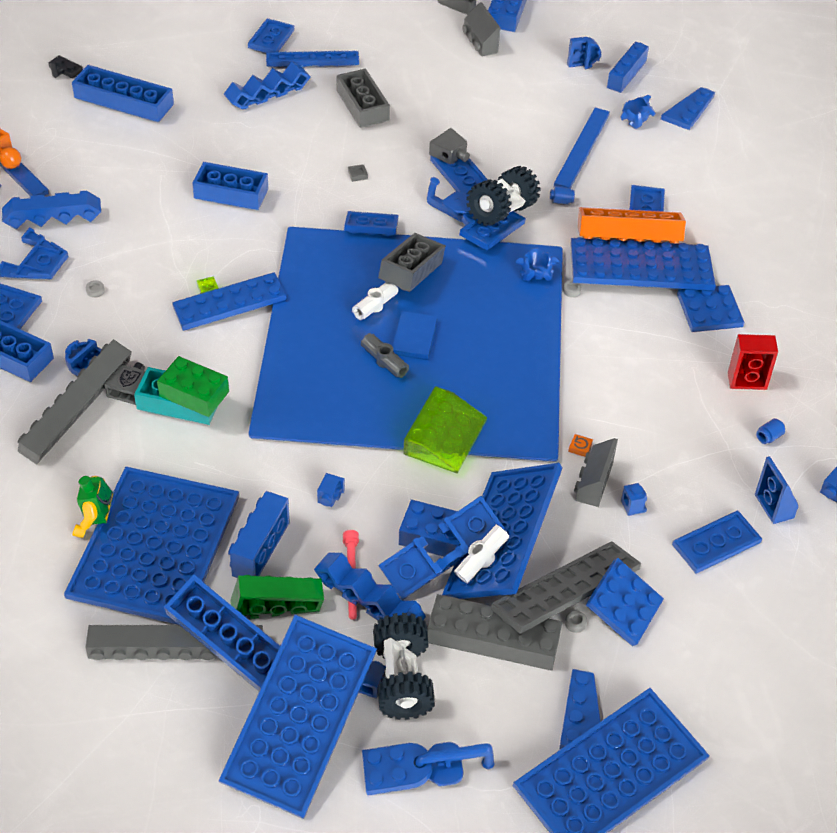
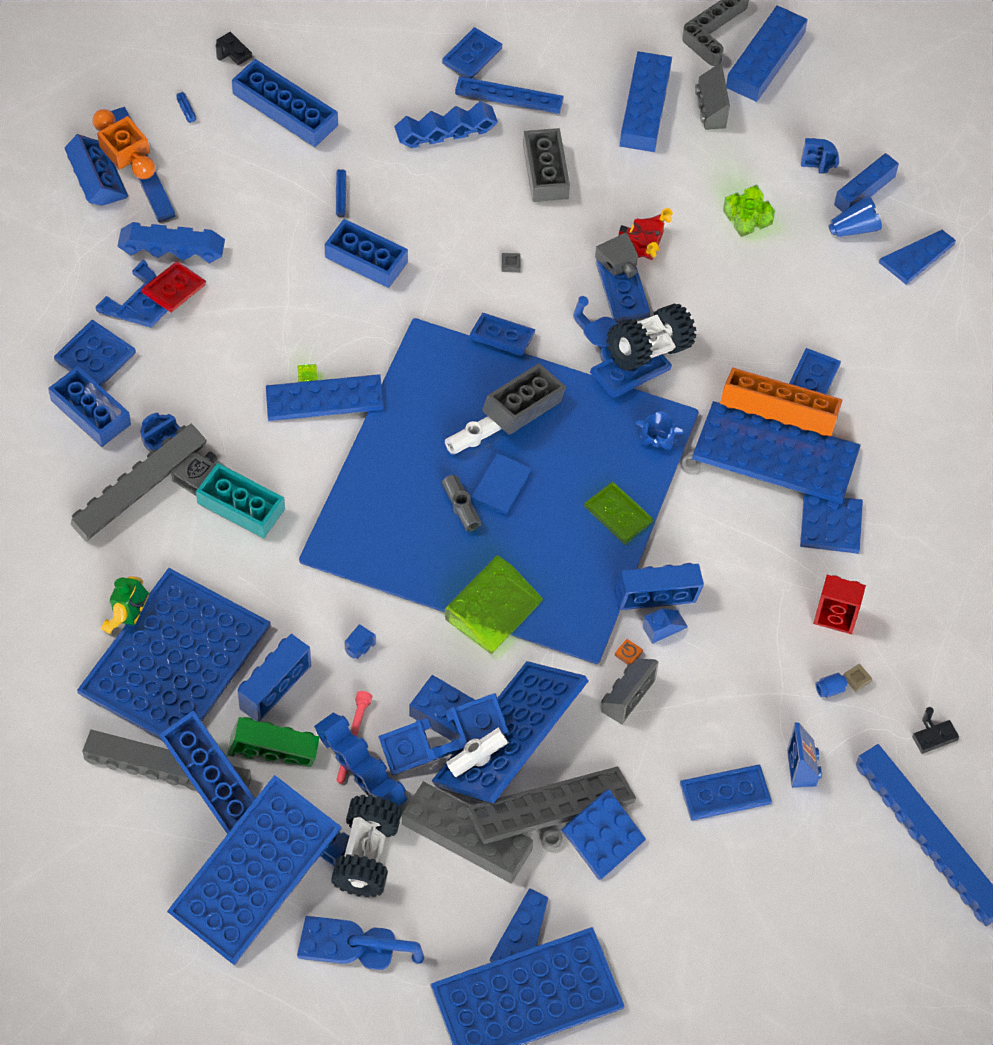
camera: 15 degrees right, 10 degrees up
light grey tile [86,280,105,297] -> none
green brick [157,356,229,417] -> none
blue brick [550,186,575,205] -> none
blue tile [553,107,610,188] -> none
blue hair [621,95,656,129] -> none
blue brick [621,483,647,516] -> none
none -> red tile [142,261,206,313]
none -> blue axle [176,92,196,123]
none -> blue axle [336,169,346,217]
none -> clear neon green tile [584,481,653,545]
none -> blue brick [614,563,704,610]
none -> red torso [618,208,673,261]
none -> blue brick [619,51,672,152]
none -> blue slope [643,608,688,644]
none -> clear neon green brick [723,185,775,237]
none -> blue cone [828,196,882,237]
none -> dark tan plate [844,663,872,692]

